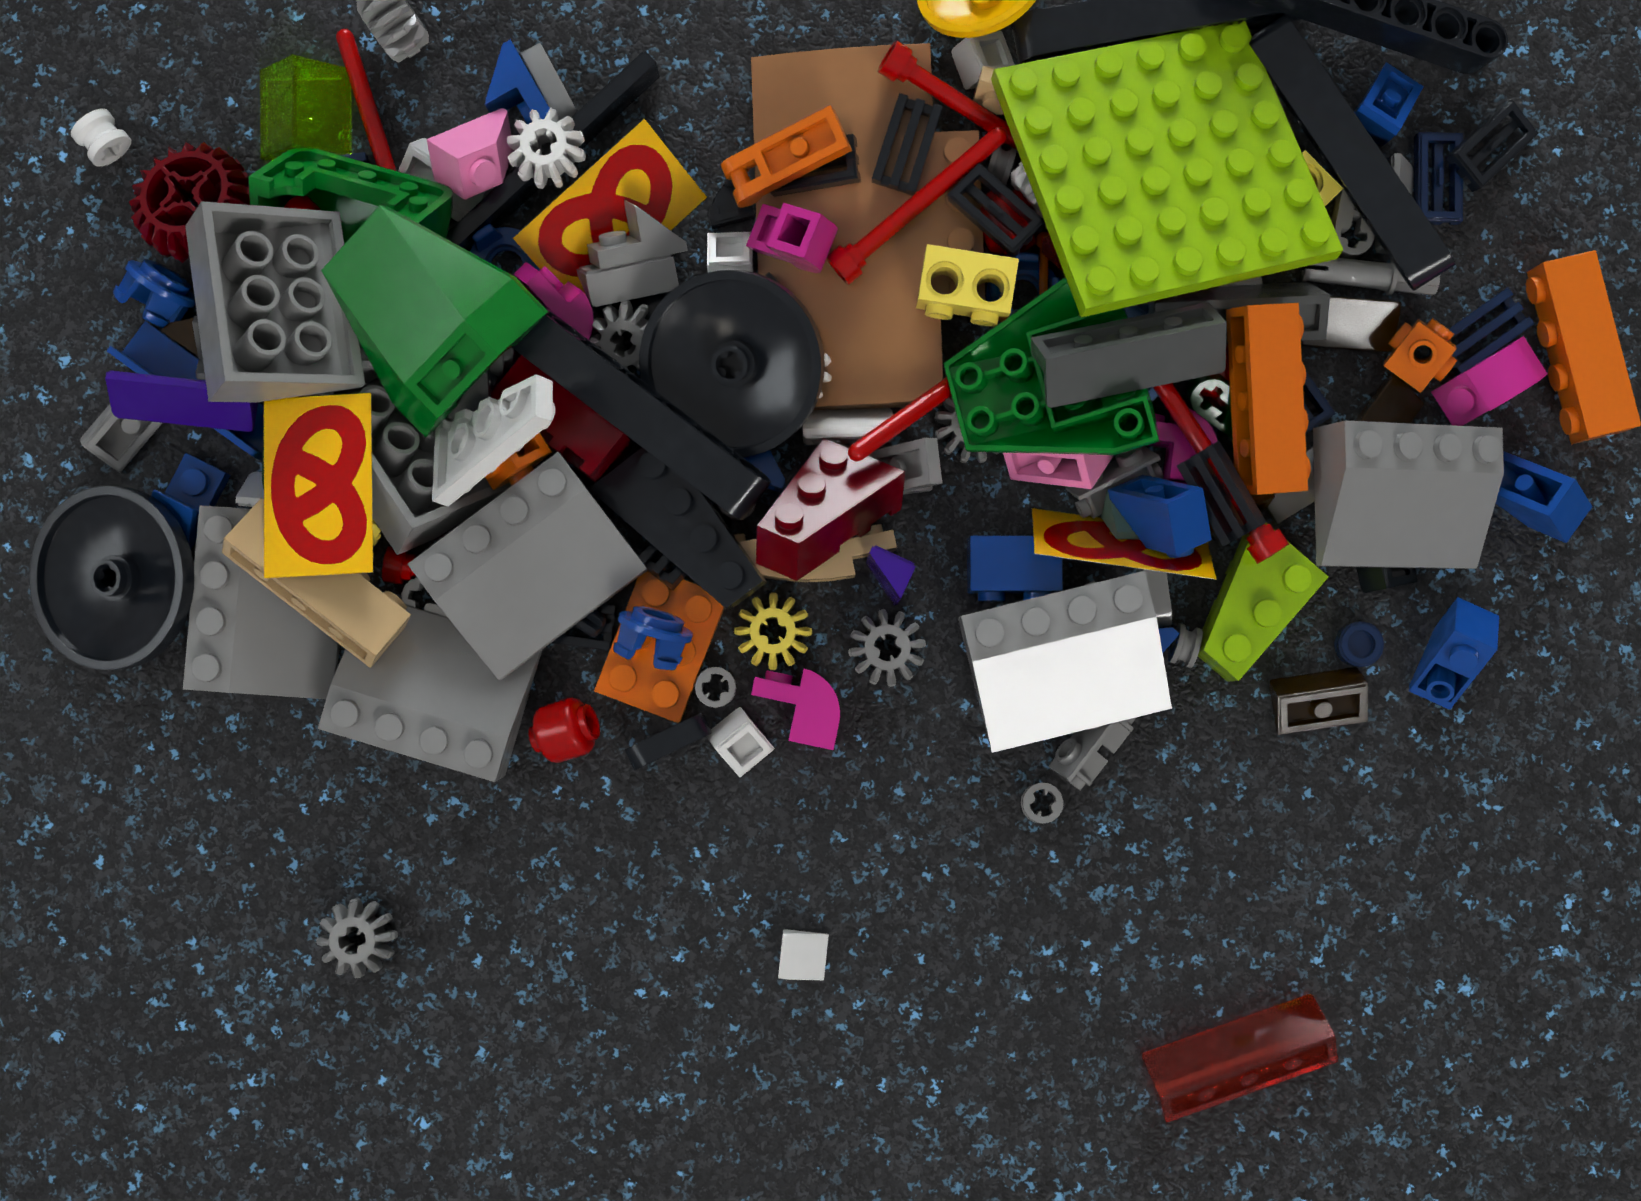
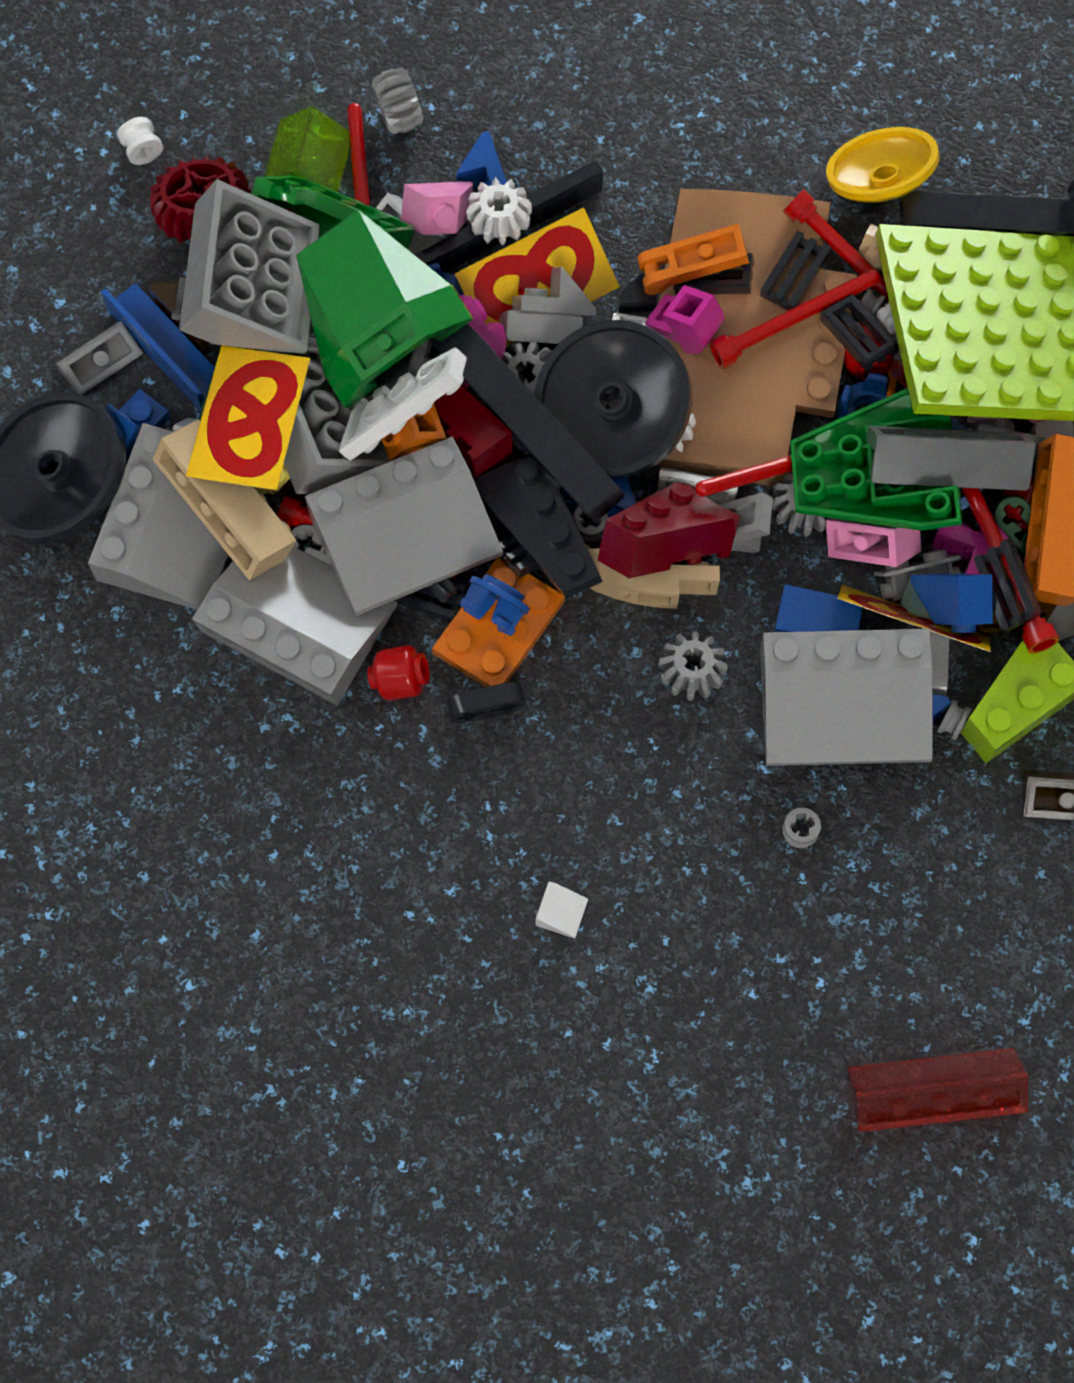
camera: 15 degrees right, 15 degrees down
dark purple slope [105,370,258,432] -> none
blue piece [113,259,196,328] -> none
light grey gear [316,898,398,978] -> none
light grey beam [520,43,577,120] -> none
light grey bush [695,667,737,708] -> none
white slope [706,707,775,777] -> none
light yellow gear [734,593,812,670] -> none
dark pink brick [751,669,840,750] -> none
dark purple slope [866,545,916,606] -> none
light yellow brick [916,244,1019,327] -> none
white slope [951,31,1015,90] -> none
light grey hinge [1048,718,1136,791] -> none

